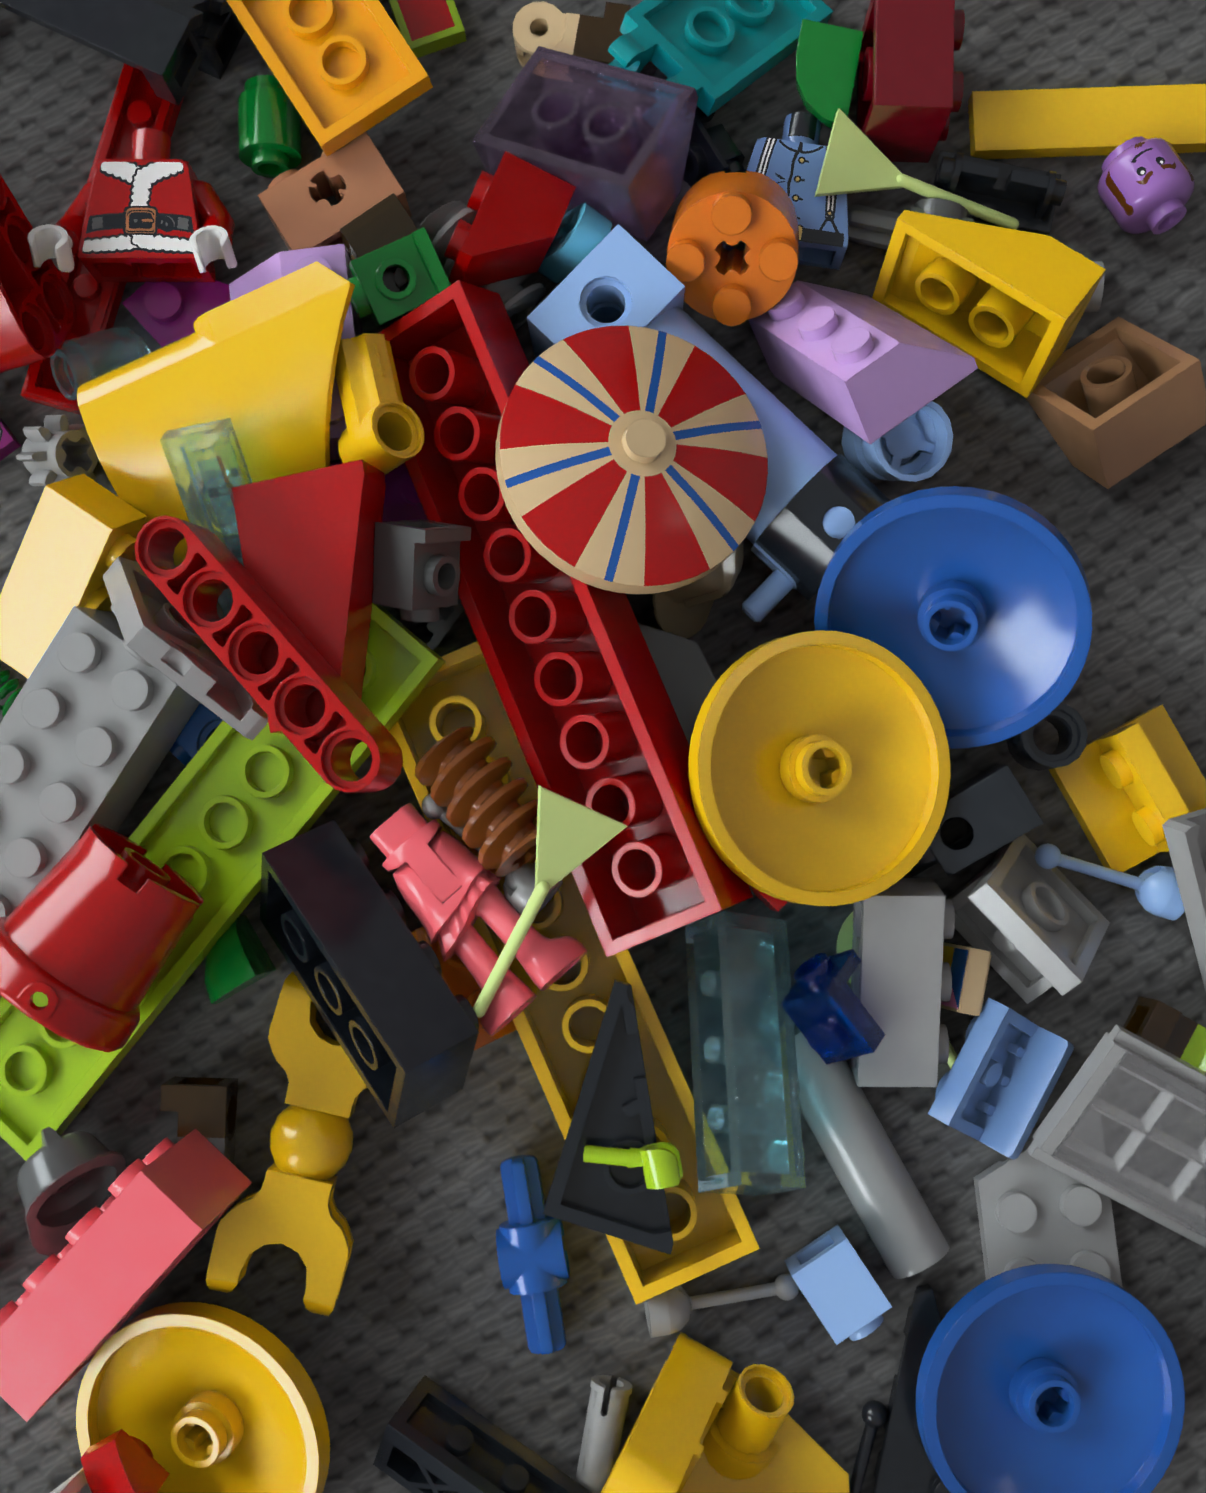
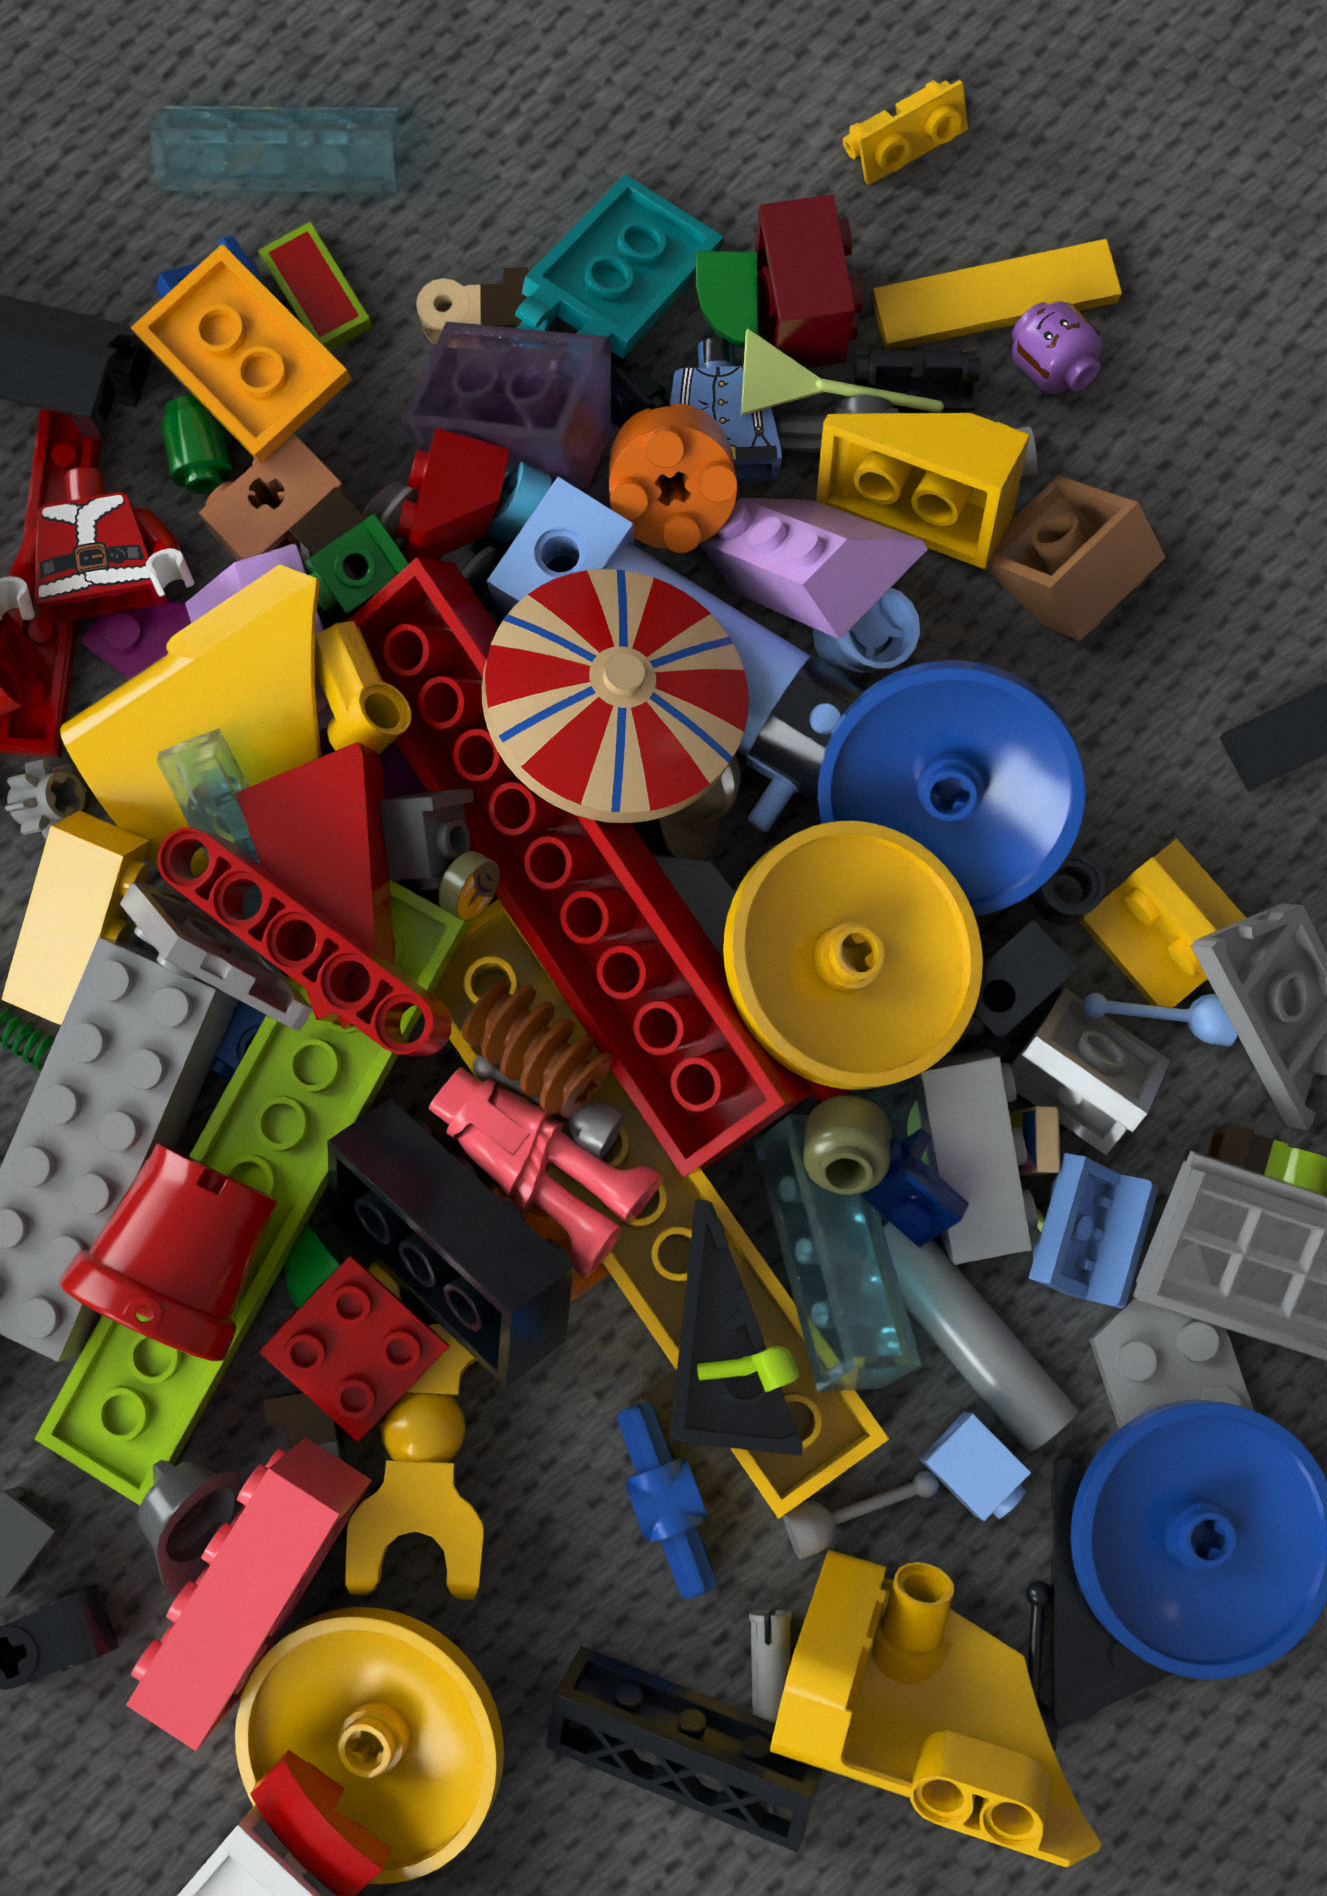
camera: 15 degrees left, 5 degrees down
clear light blue brick [50,325,151,400] -> none
yellowish green piece [473,785,627,1018] -> none
none -> red hinge [259,1255,450,1442]
none -> olive tile [438,851,500,921]
none -> olive head [803,1095,891,1195]

